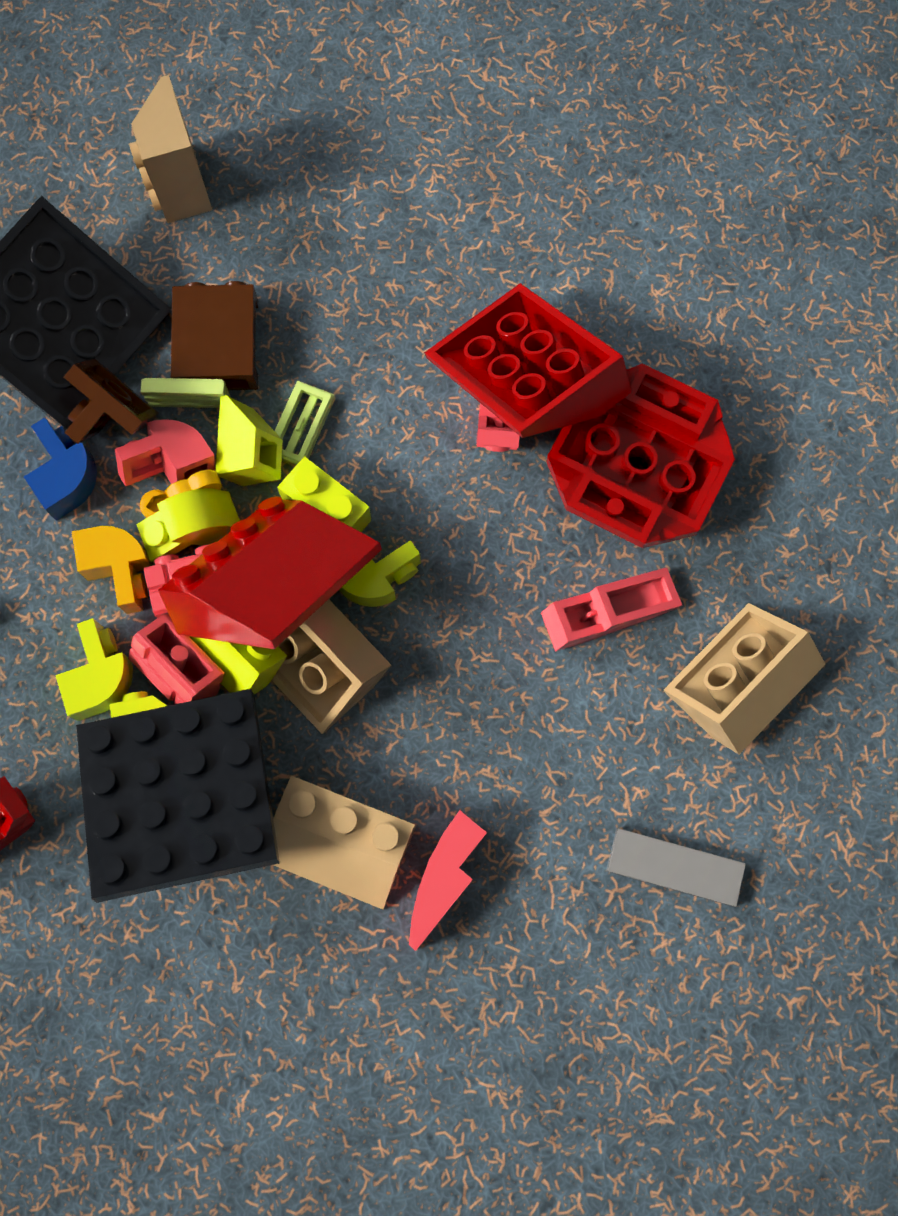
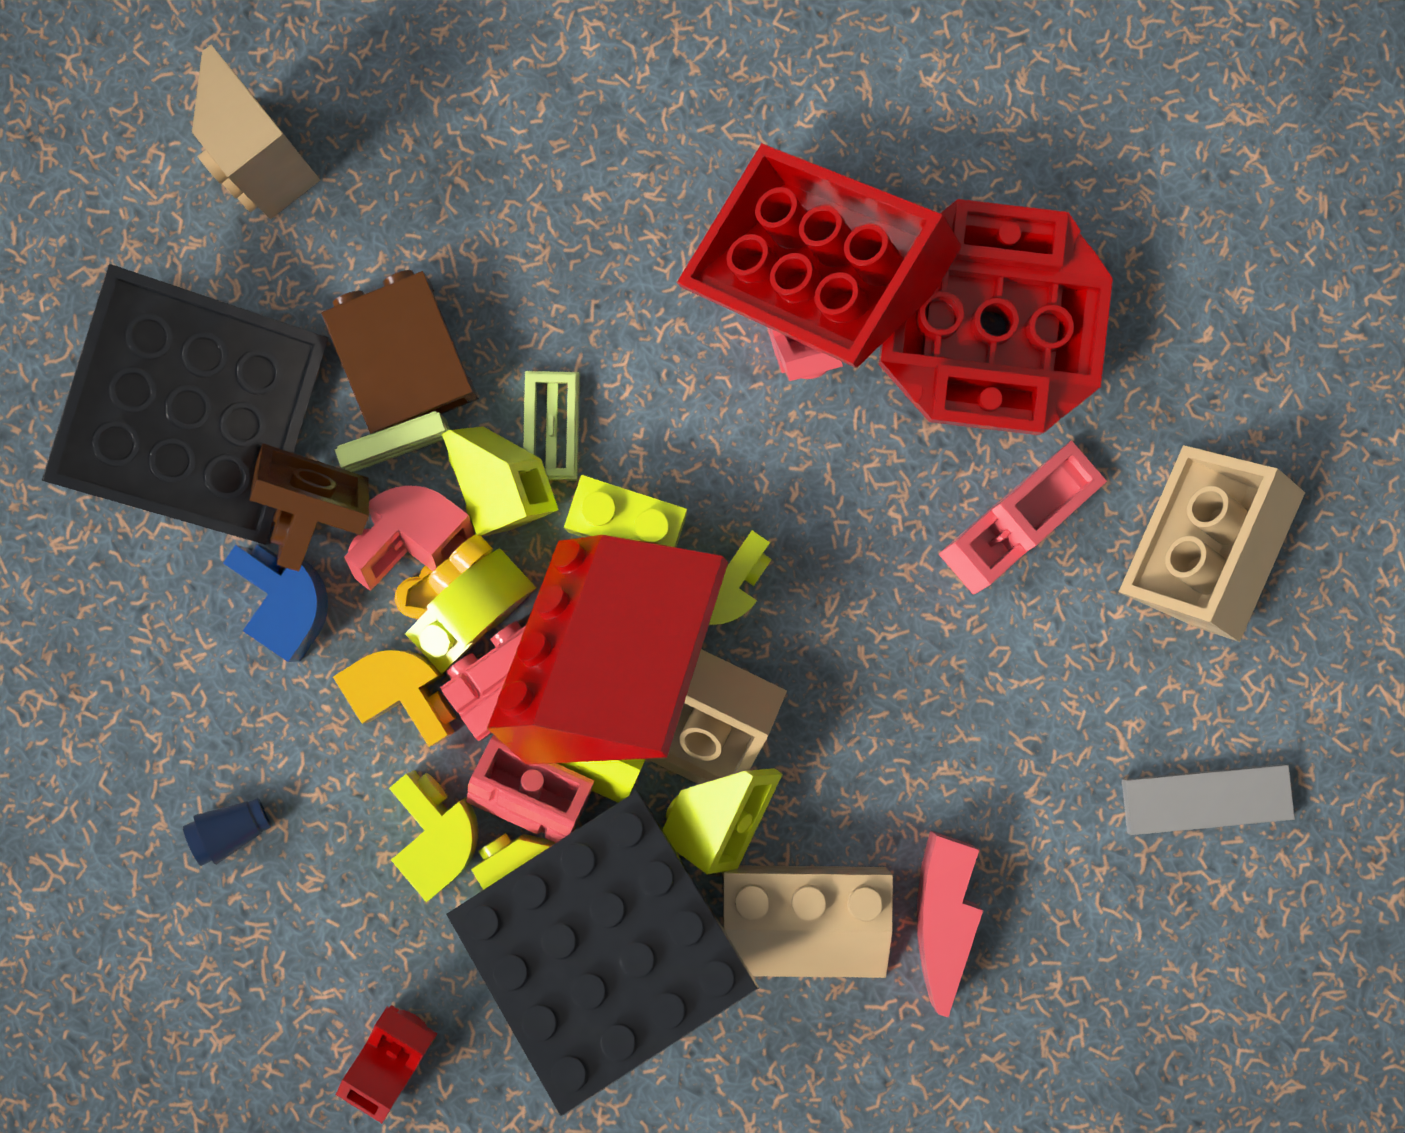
camera: 20 degrees left, 10 degrees up
none -> neon yellow slope [663,768,783,874]

